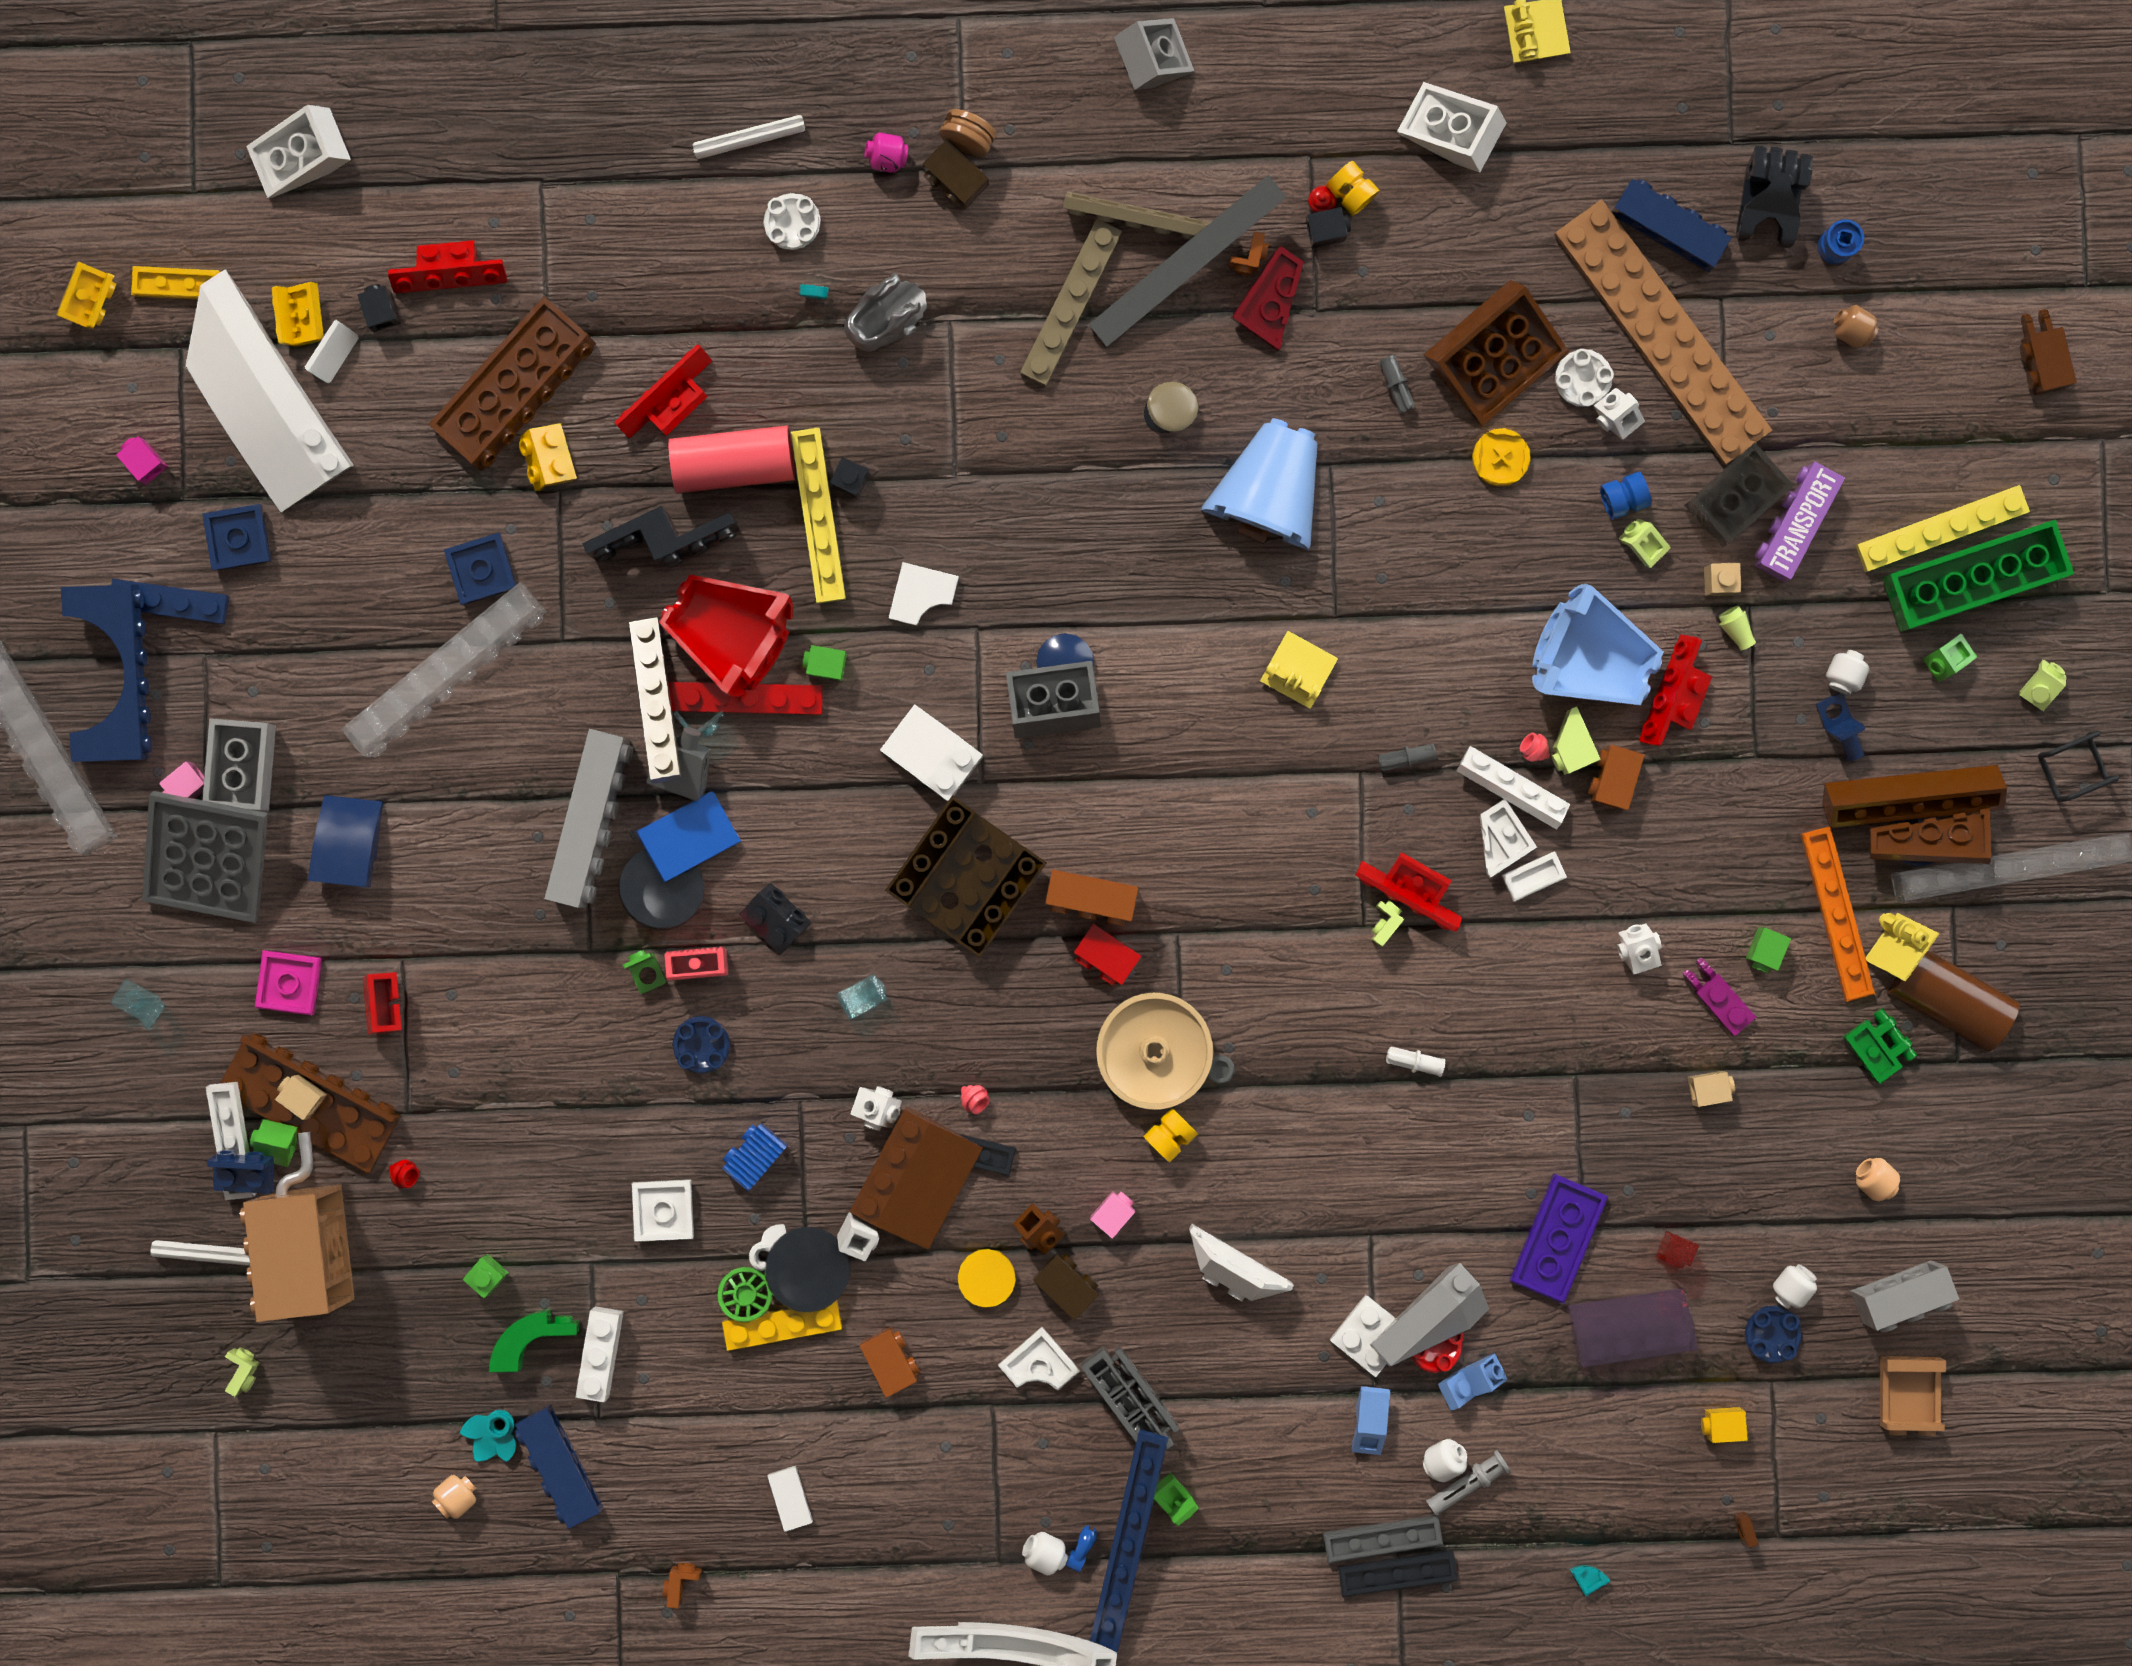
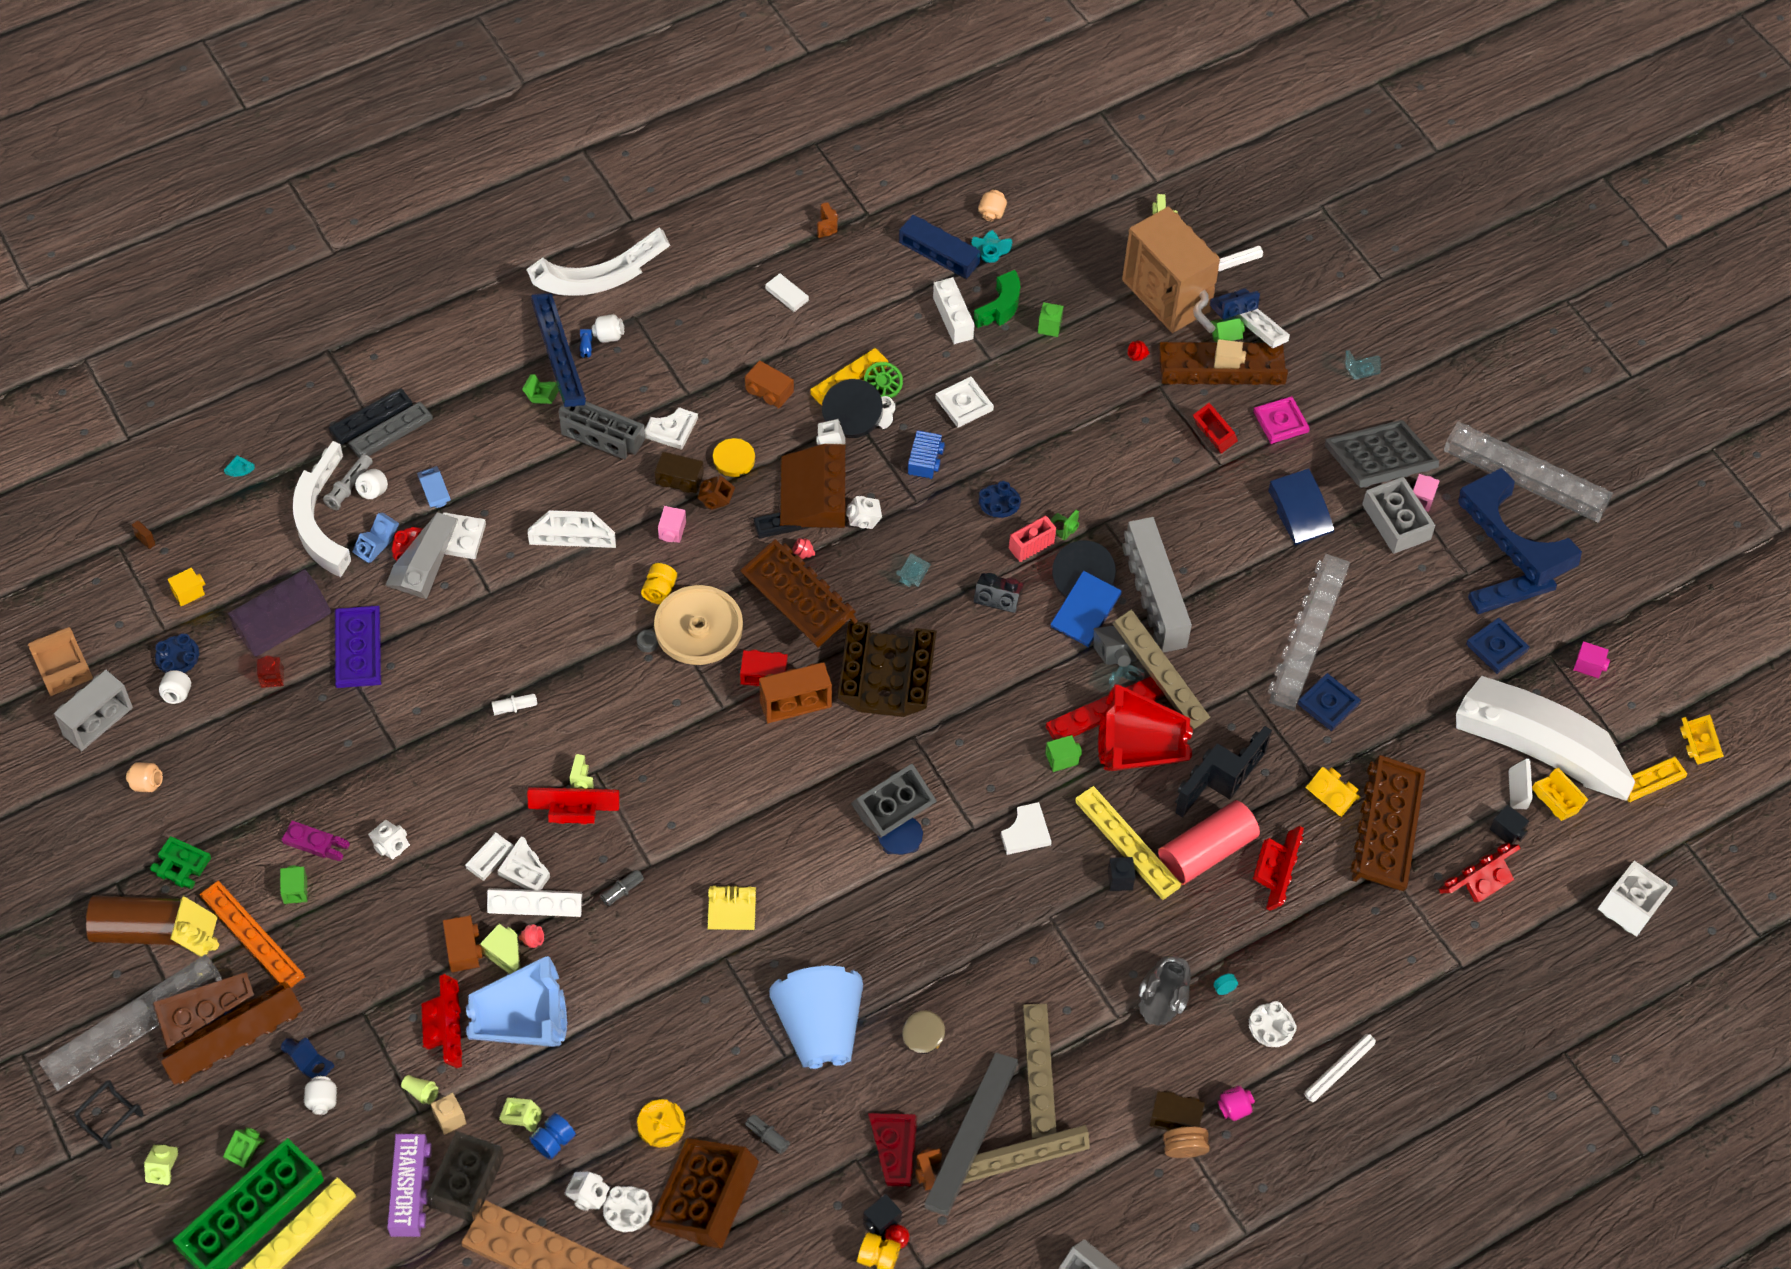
camera: 150 degrees right, 30 degrees down
white slope [880,704,984,801] -> none
tan brick [1688,1071,1735,1107] -> none
none -> white arch [293,441,351,577]
none -> reddish brown bracket [740,539,858,648]

